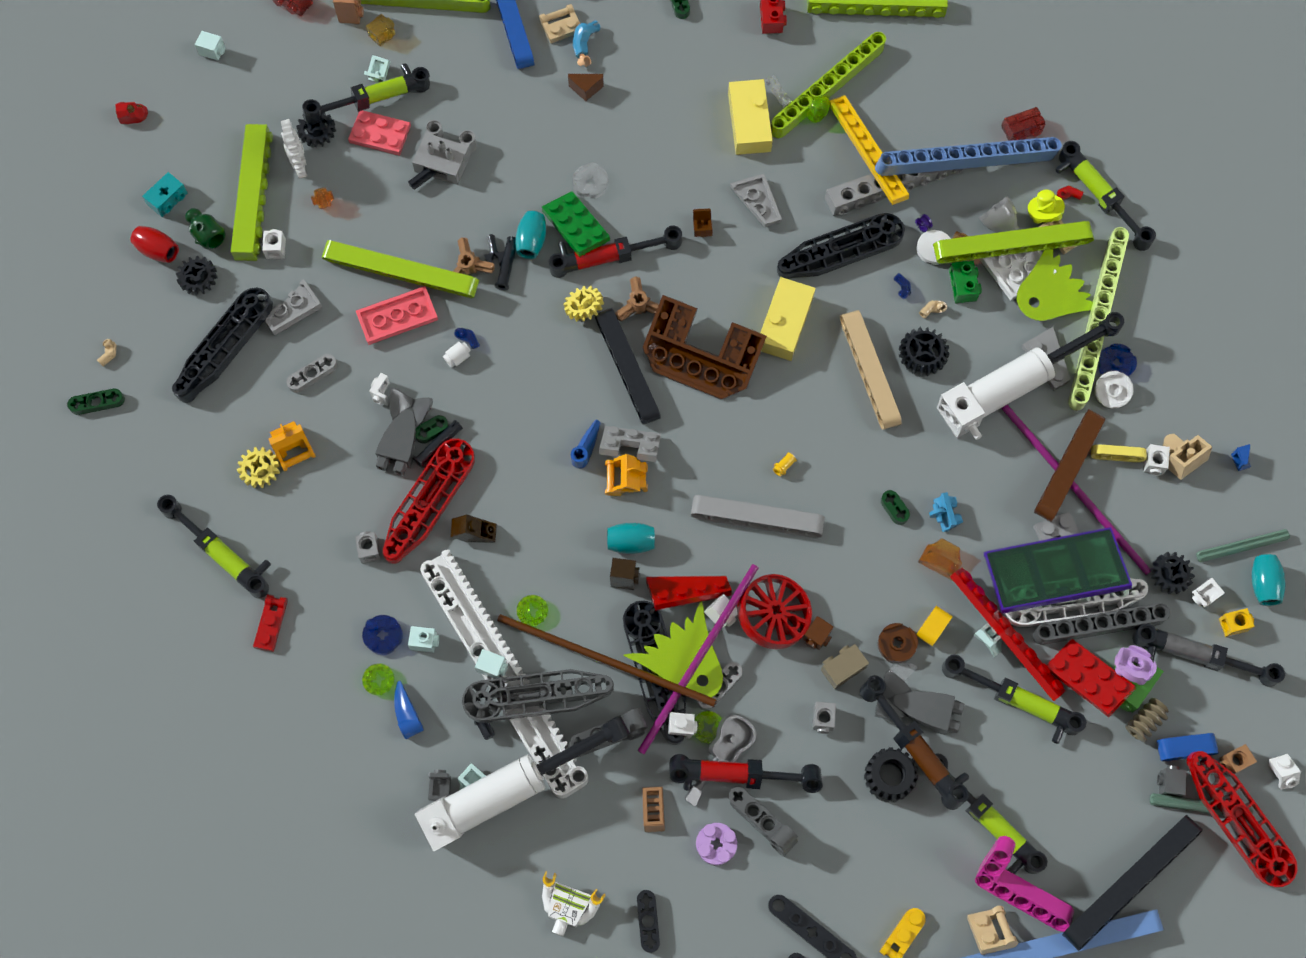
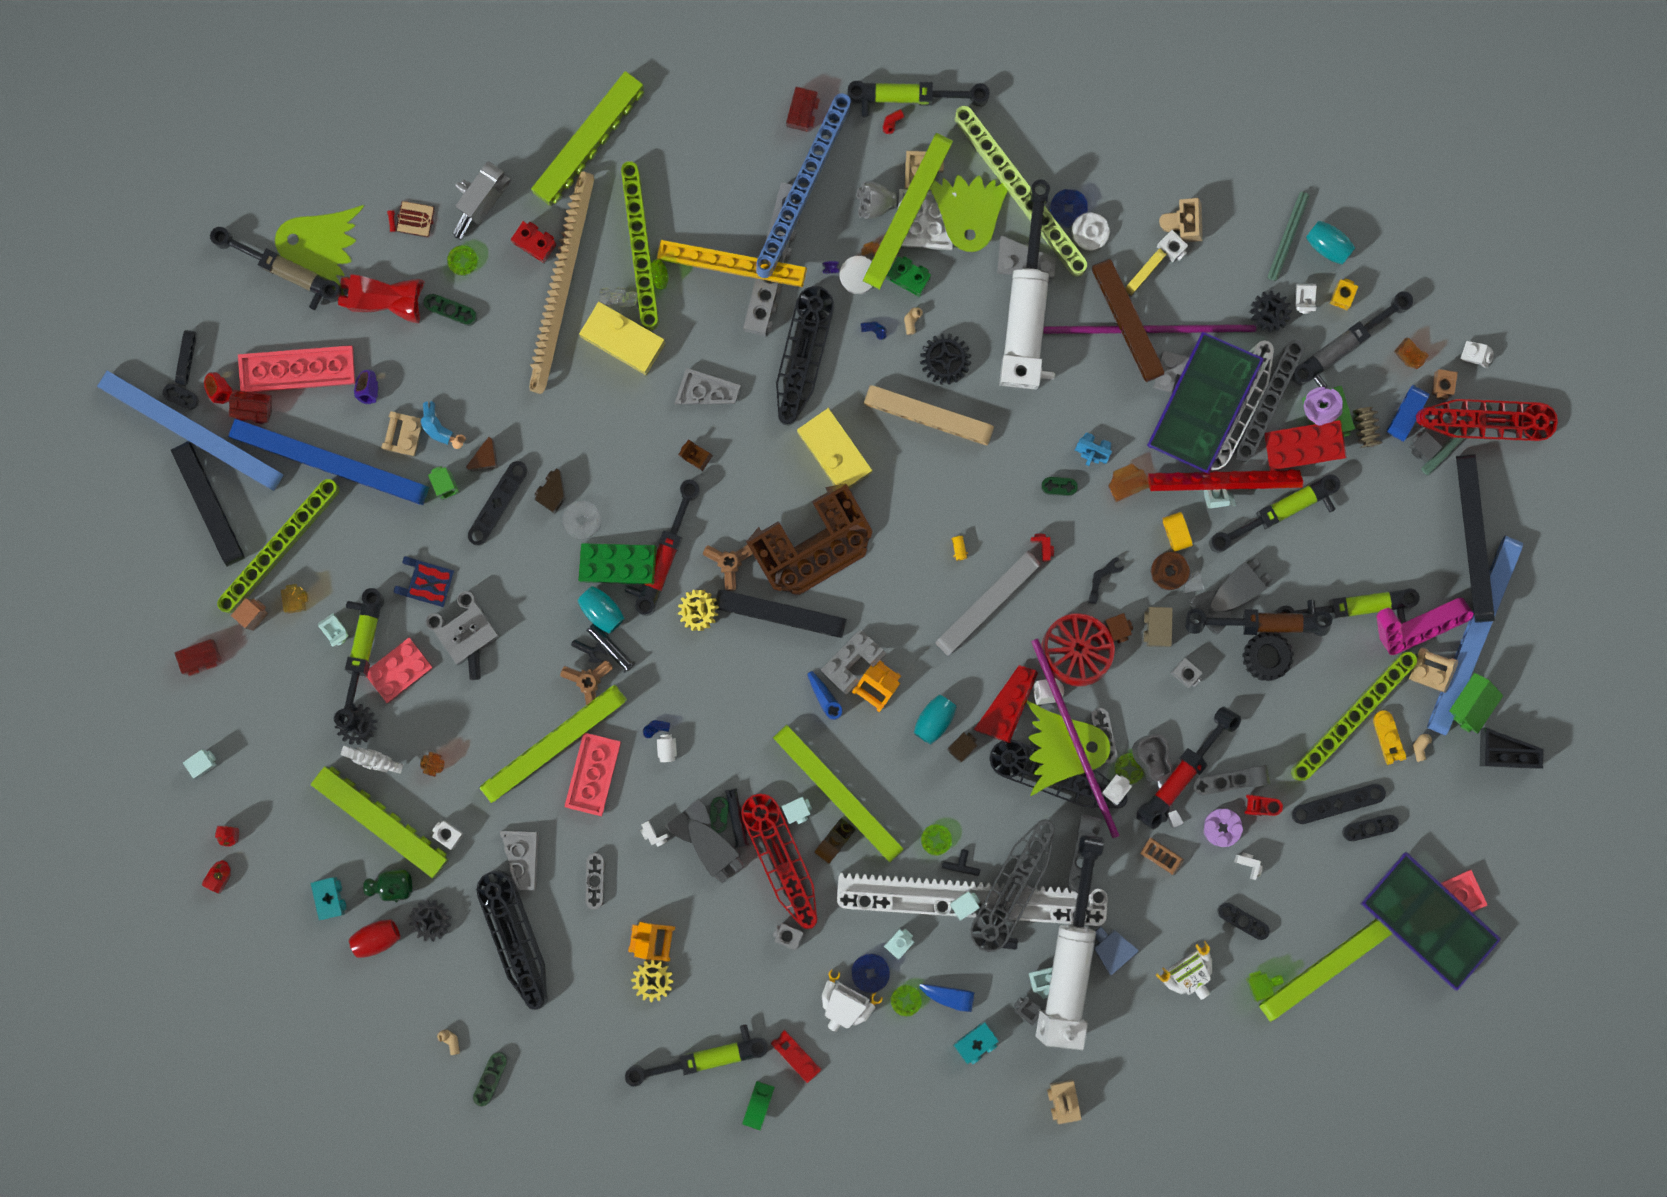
camera: 50 degrees left, 15 degrees up
reddish brown piece [497,614,717,707] -> none
neon yellow plate [1028,189,1065,224] -> none
blue slope [1231,444,1251,471] -> none
none -> red rock [215,825,240,847]
none -> flag [394,556,454,607]
none -> bright green brick [428,466,460,500]
none -> black piece [468,461,528,546]
none -> tan gear [529,171,594,394]
none -> dark brown slope [534,468,566,514]
none -> green brick [742,1081,775,1130]
none -> lime beam [772,724,904,862]
none -> light aqua brick [781,797,812,824]
none -> white torso [822,969,883,1032]
none -> black piece [942,849,980,876]
none -> teal brick [953,1021,999,1065]
none -> red bracket [1030,534,1054,562]
none -> tan brick [1047,1080,1081,1124]
none -> black piece [1088,557,1124,604]
none -> sand blue torso [1094,926,1139,975]
none -> white bracket [1234,852,1263,880]
none -> red piece [1244,795,1283,816]
none -> lime beam [1291,652,1417,781]
none -> clear orange bracket [1394,338,1429,369]

